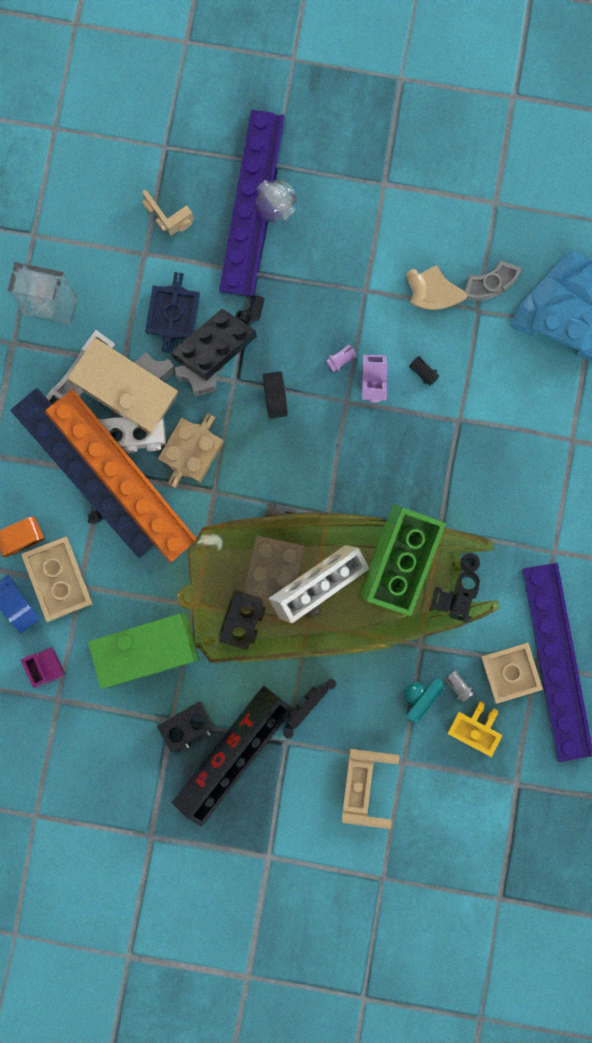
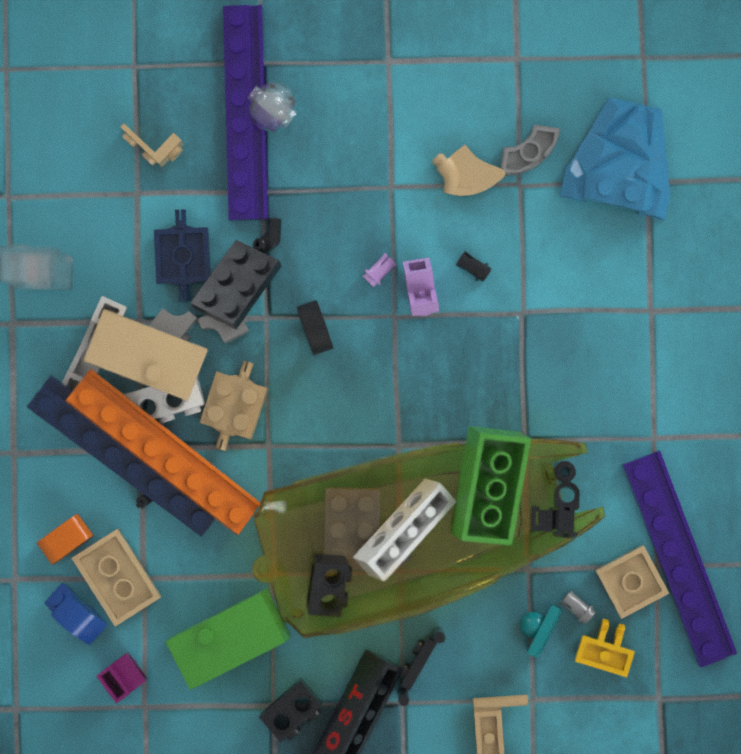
camera: 15 degrees left, 5 degrees up
dark grey pin [265,502,296,525] -> none

